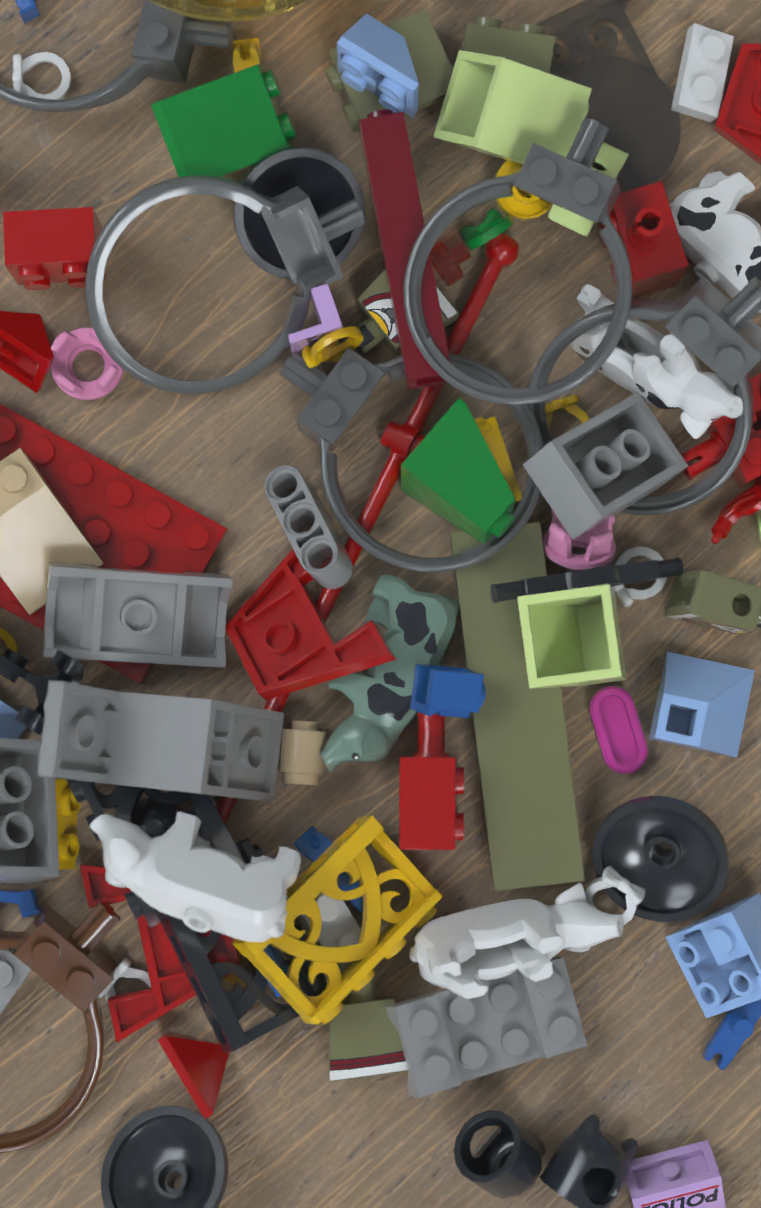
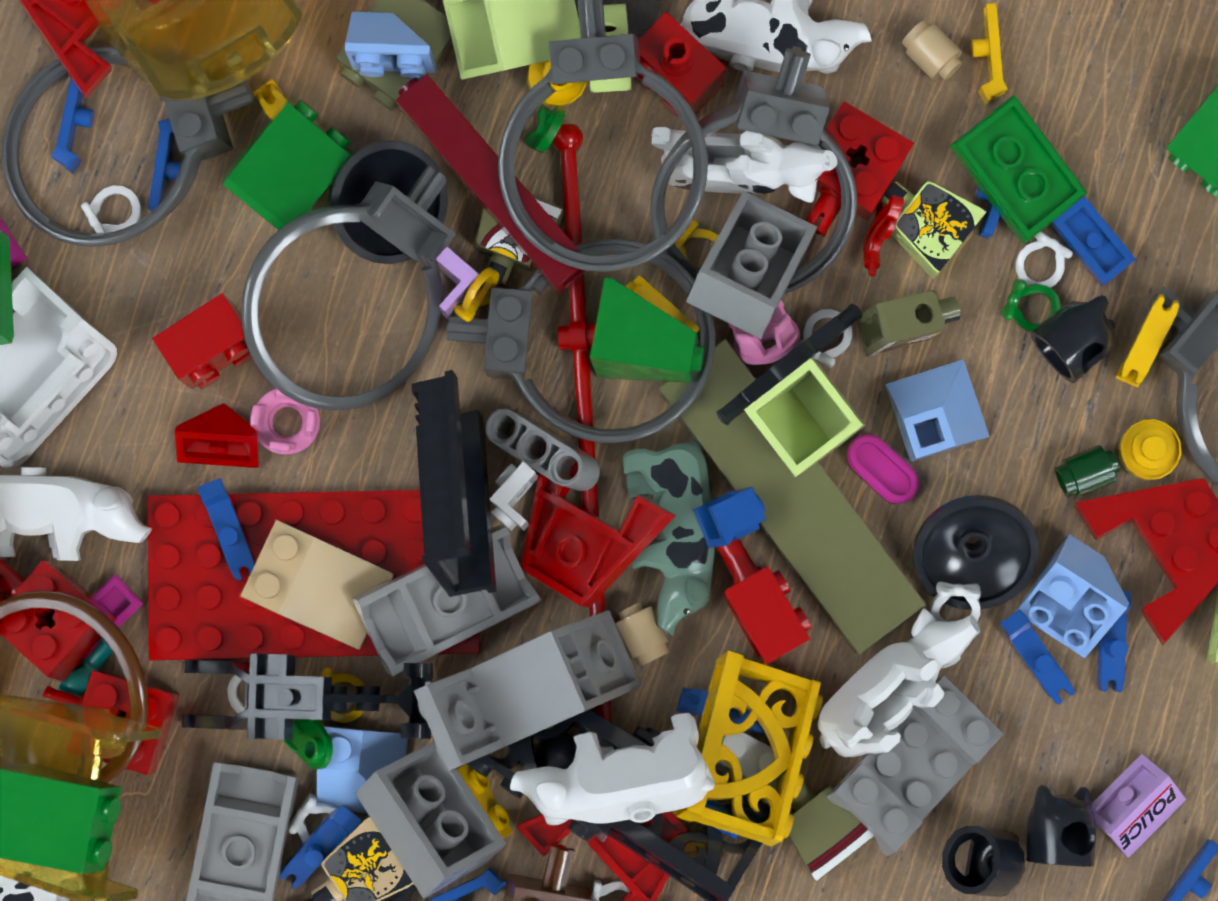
camera: 25 degrees left, 0 degrees up
clear red tile [430,240,471,287] -> none
none -> blue piece [148,119,181,212]
none -> black piece [411,370,497,597]
none -> white bracket [490,462,538,531]
none -> blue piece [1000,609,1075,704]

